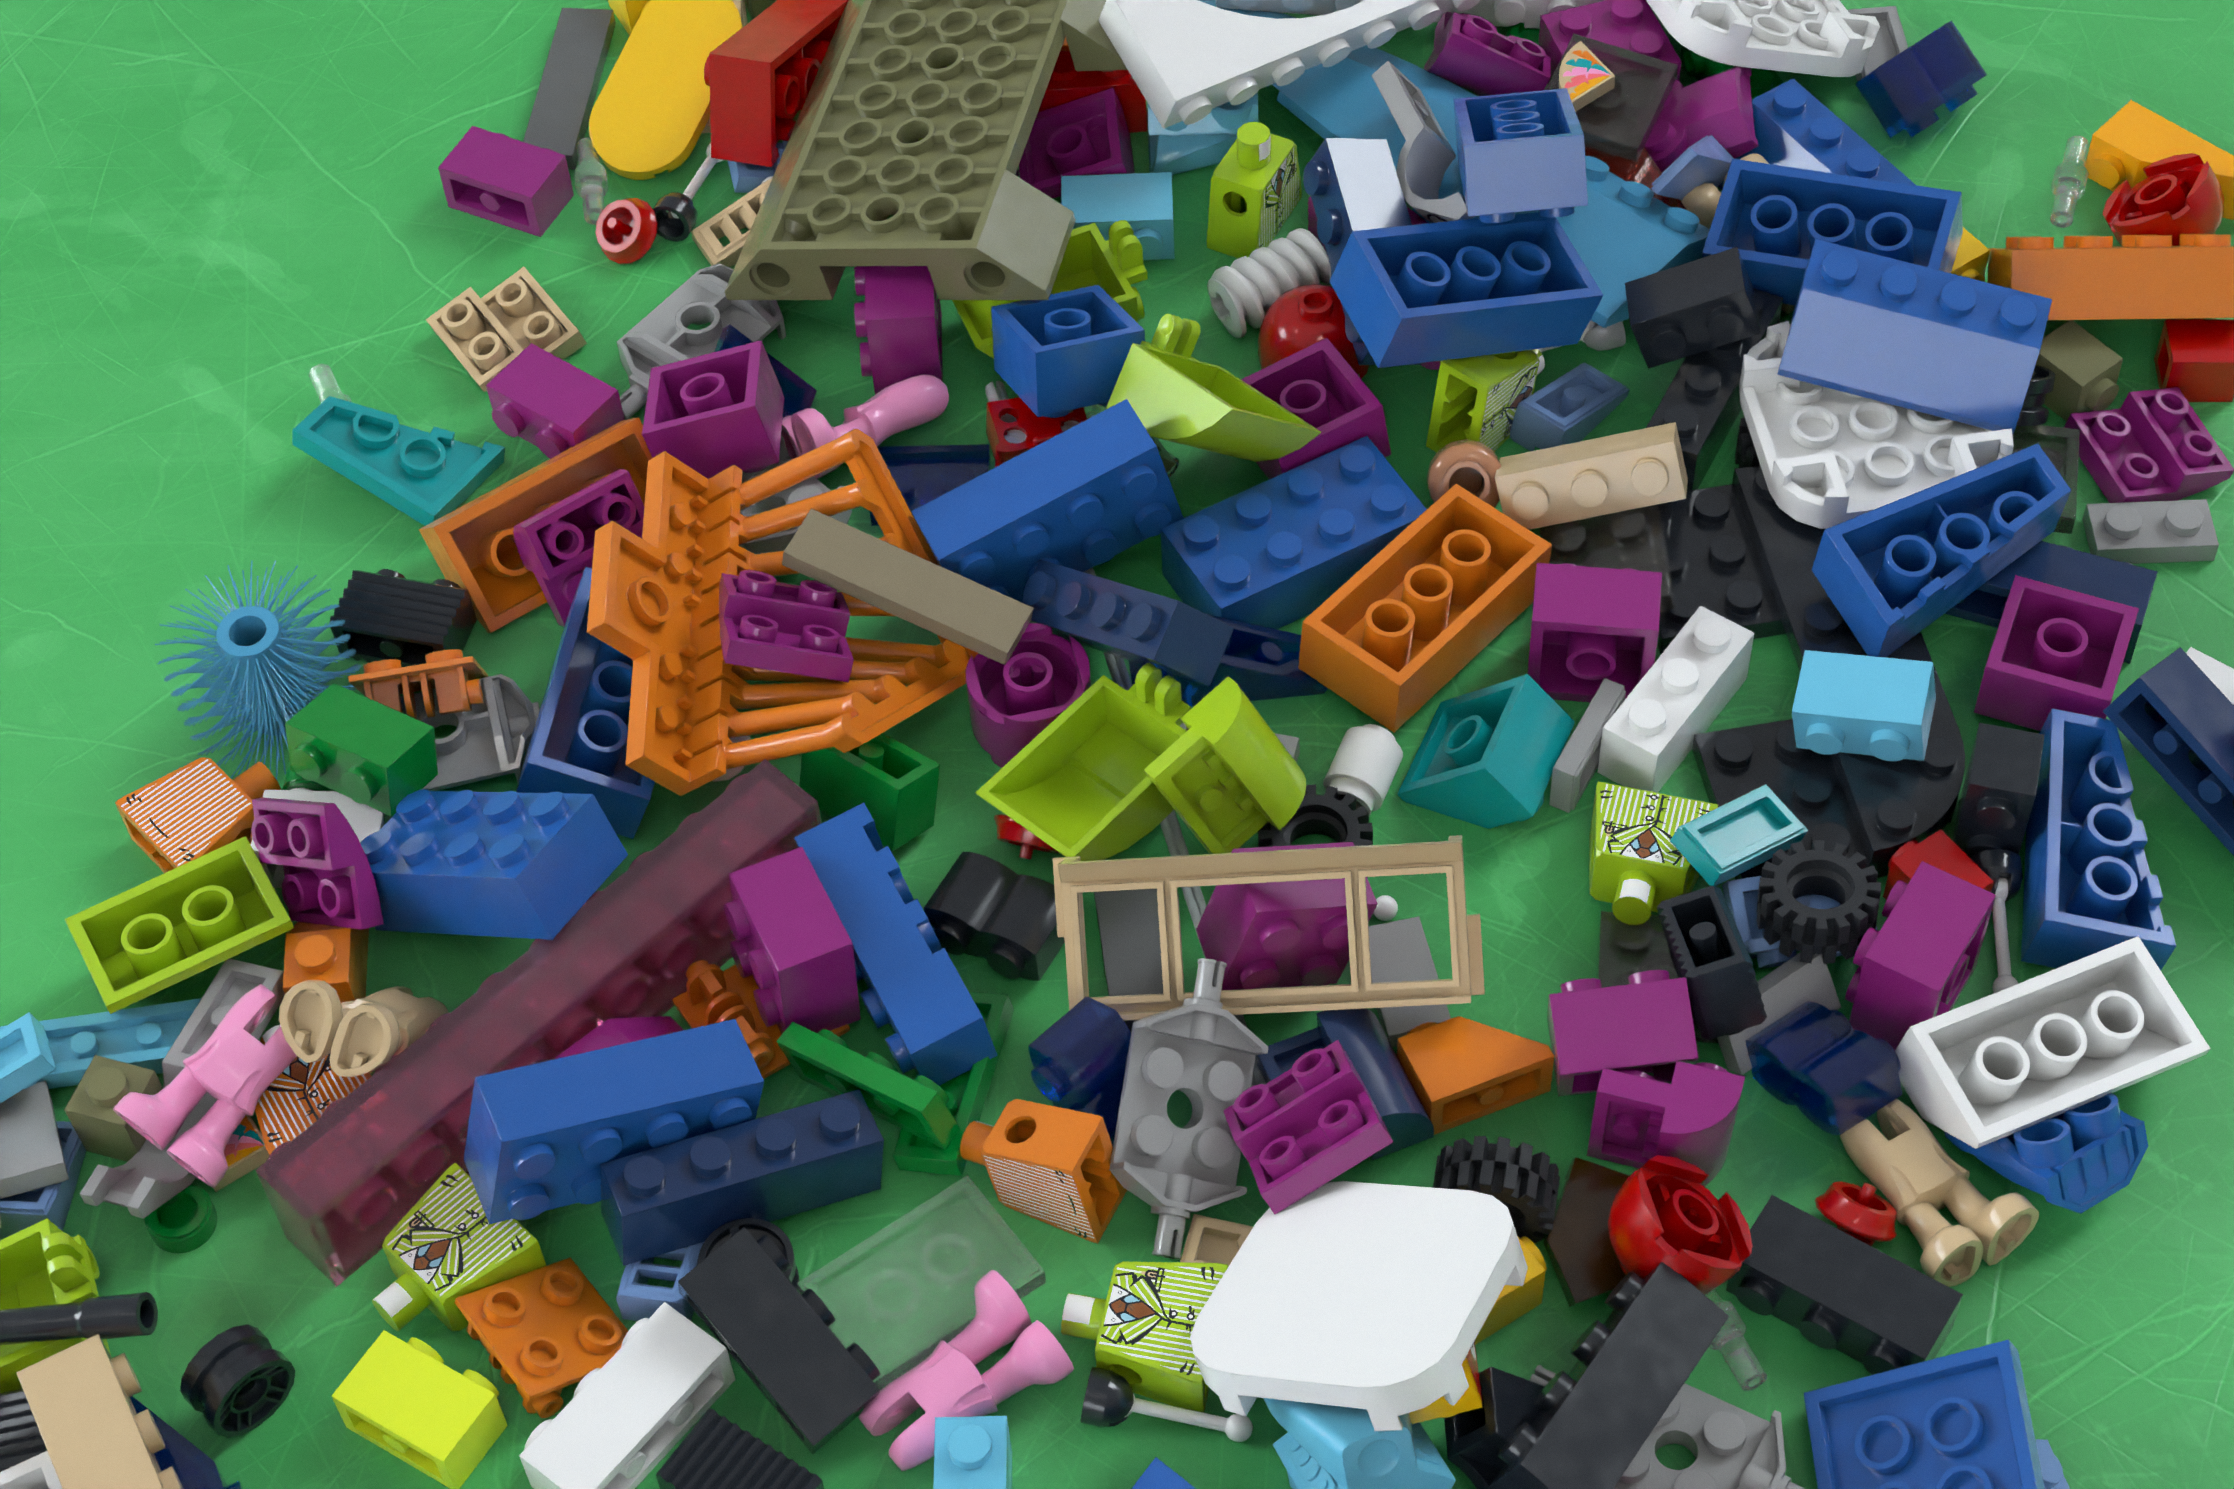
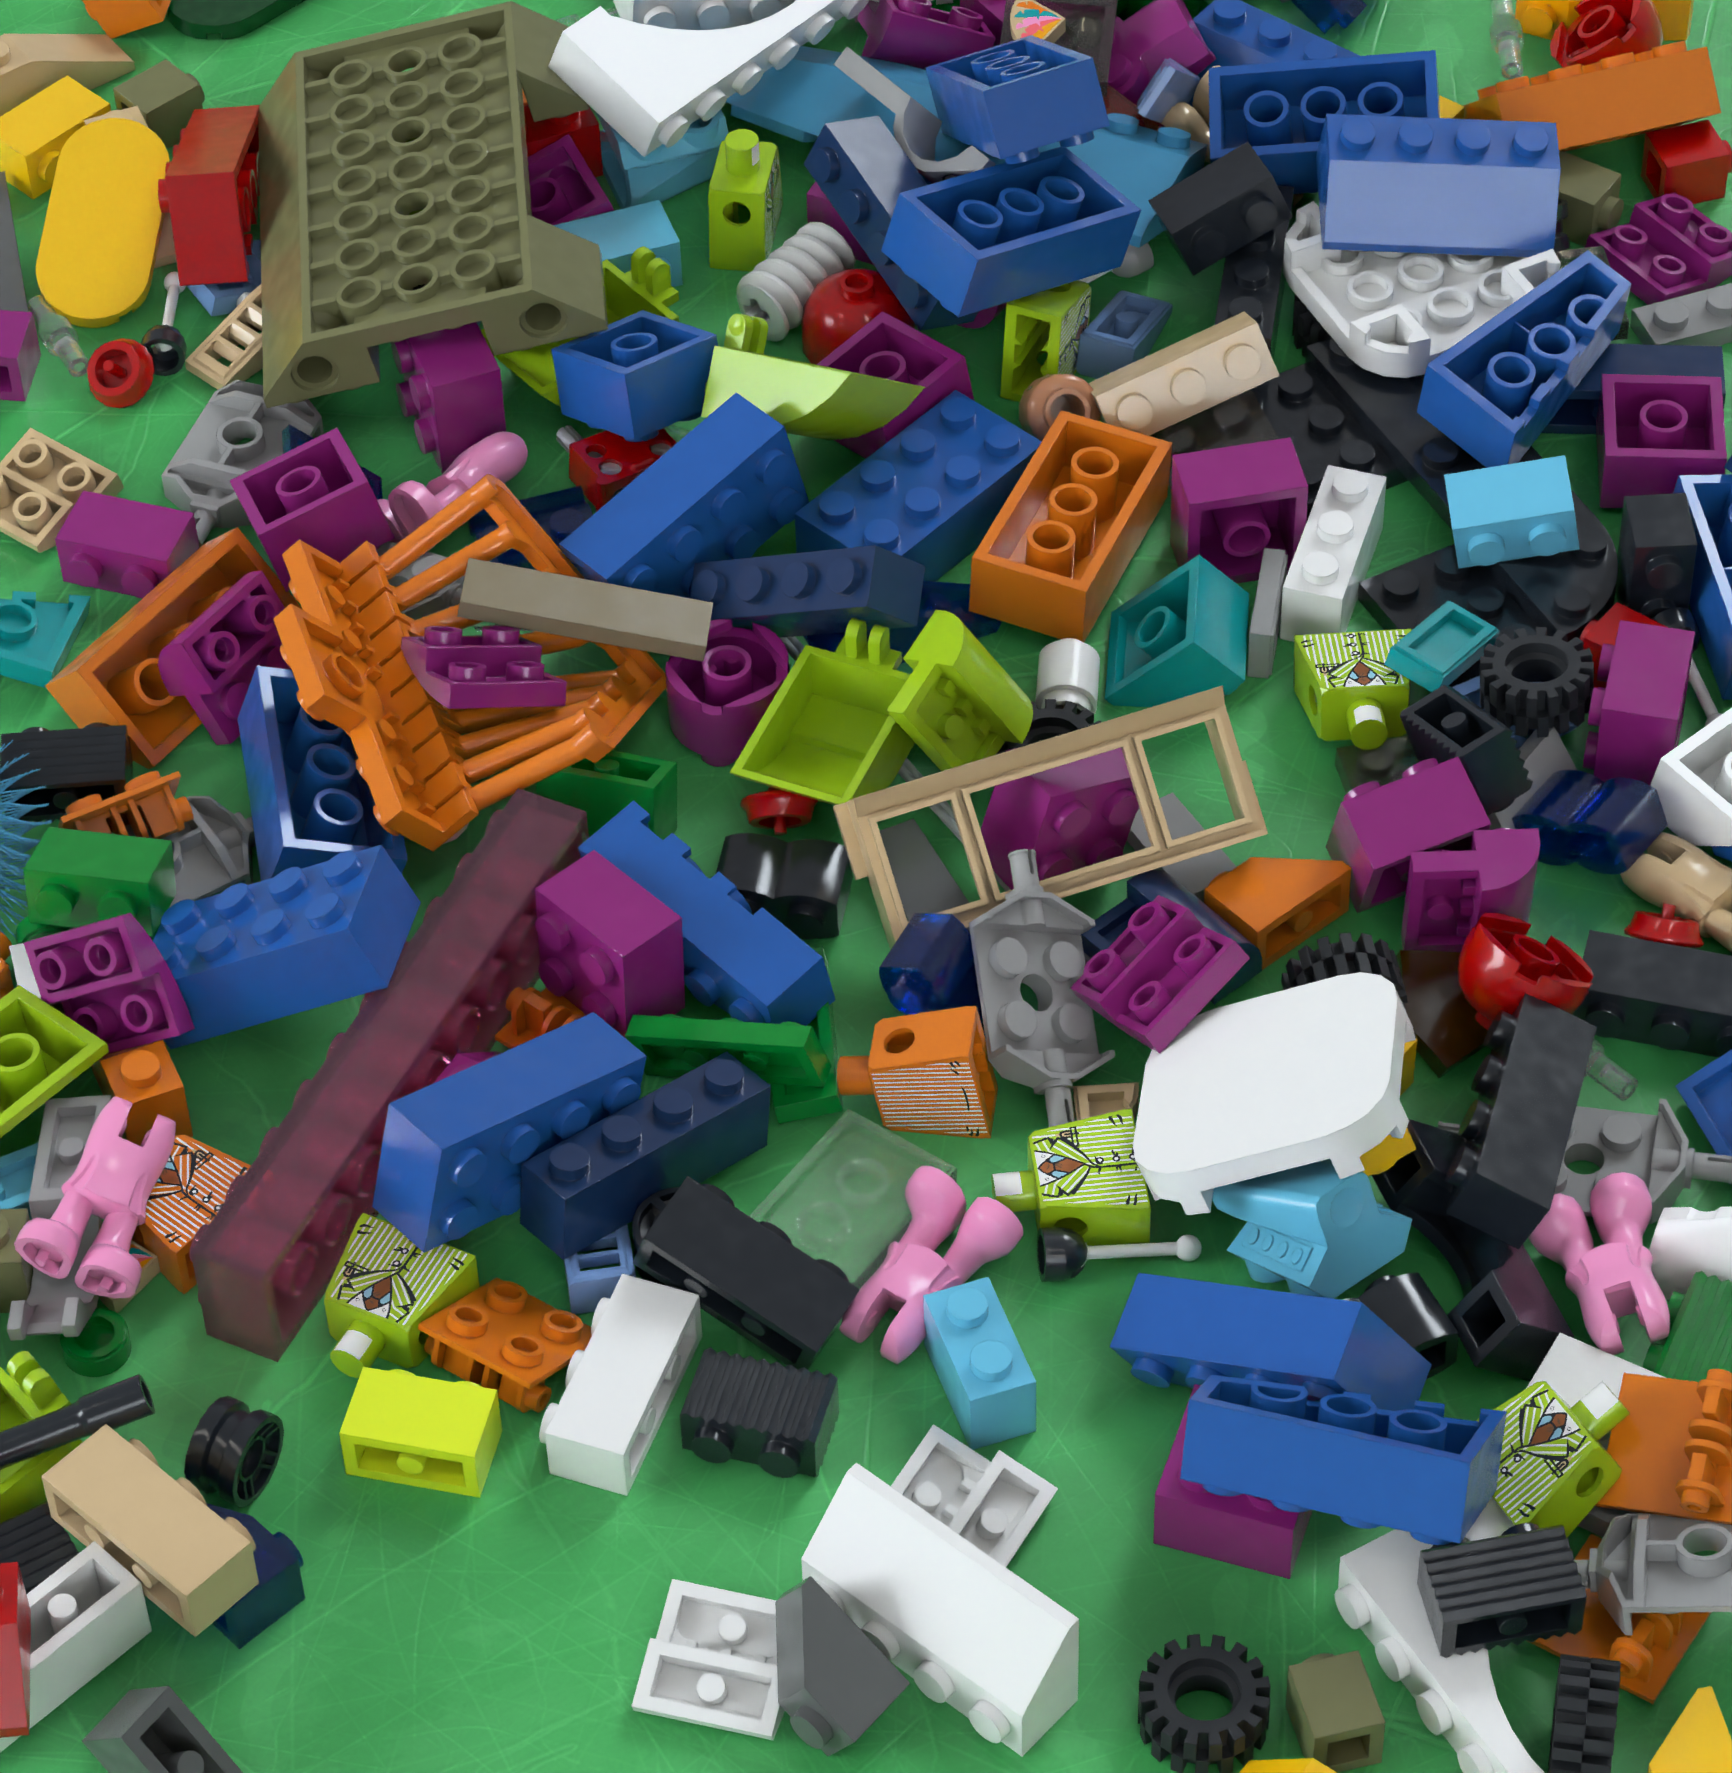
camera: 20 degrees left, 5 degrees down
tan piece [279,980,451,1077] -> none

